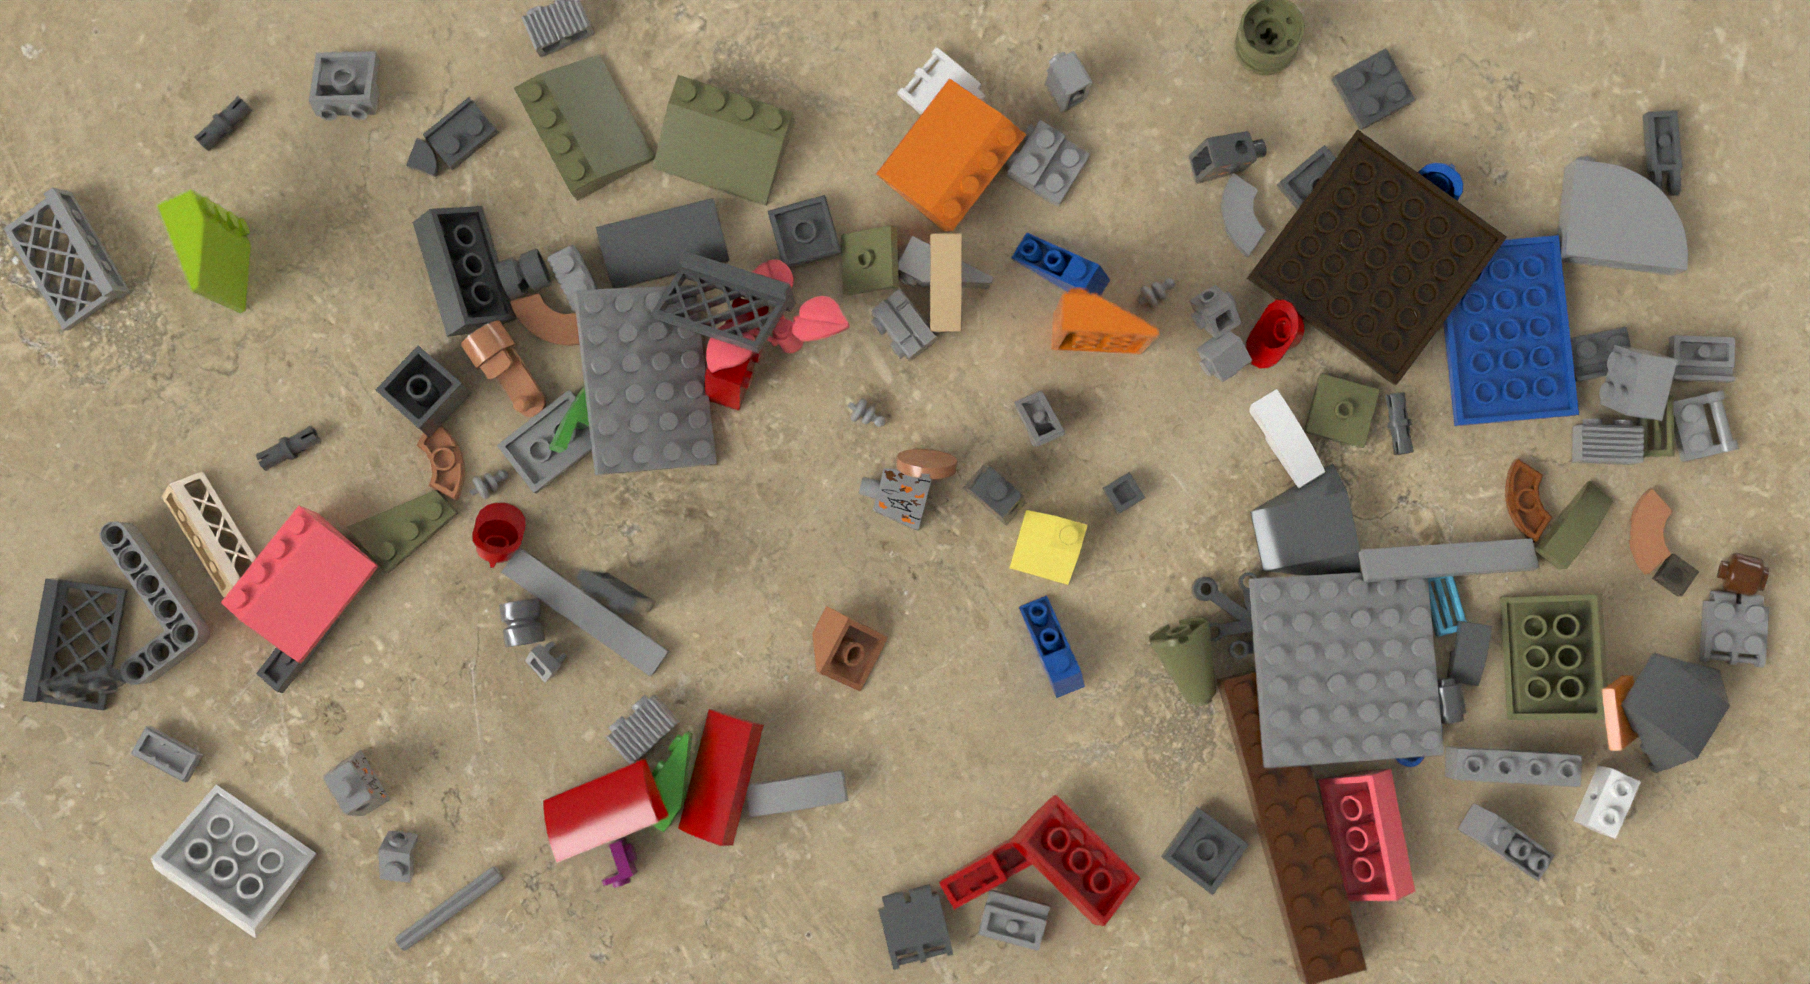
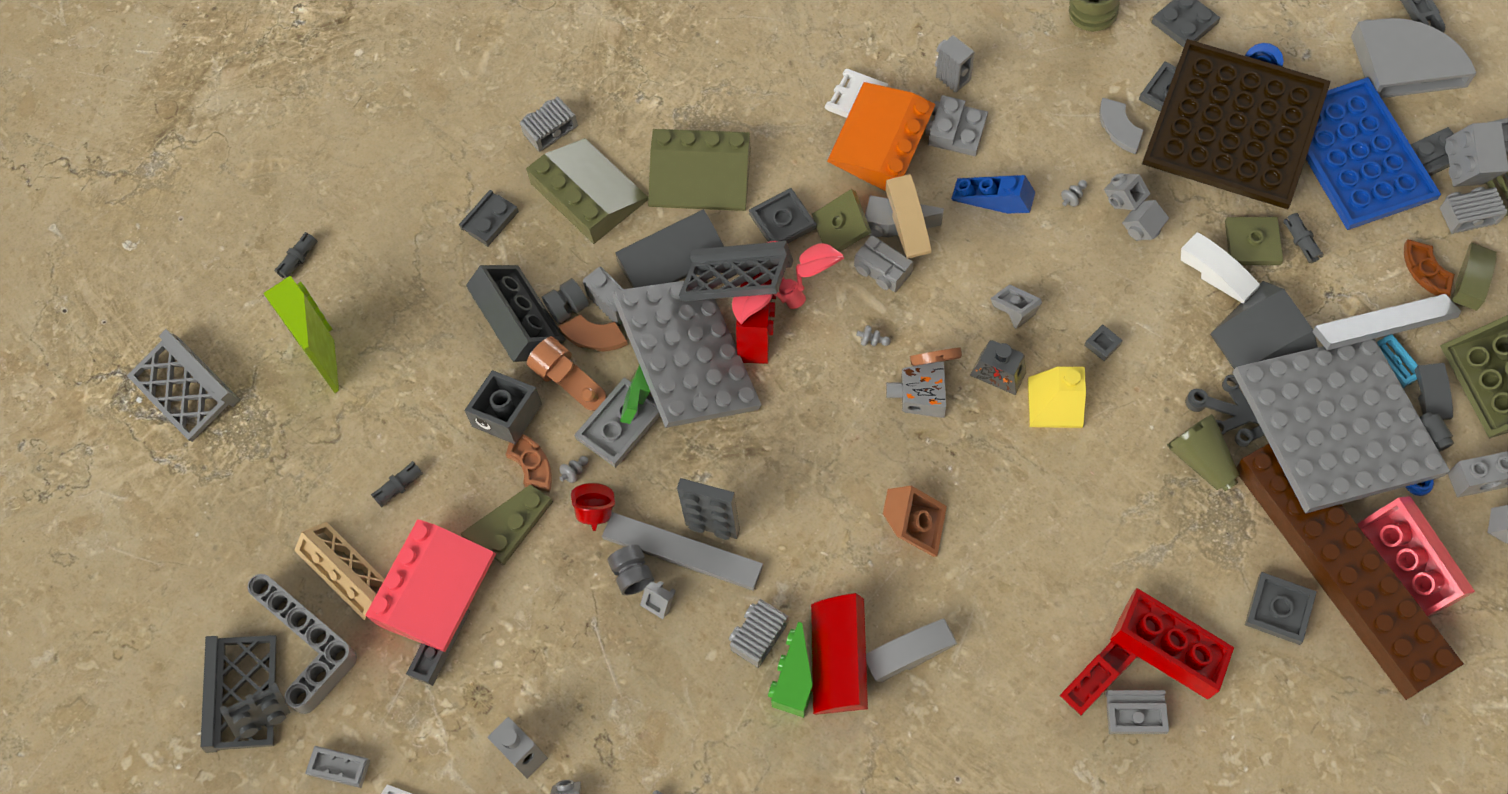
camera: 10 degrees left, 20 degrees down
light grey plate [309,51,379,121] -> none
dark grey tile [406,138,439,178] -> none
red slope [543,758,669,863] -> none
magenta bracket [602,837,637,888] -> none
dark grey plate [879,884,954,970] -> none
blue slope [1019,595,1085,698] -> none
orange slope [1051,288,1158,354] -> none
dark grey torso [1188,131,1267,184] -> none
red piece [1246,300,1305,369] -> none

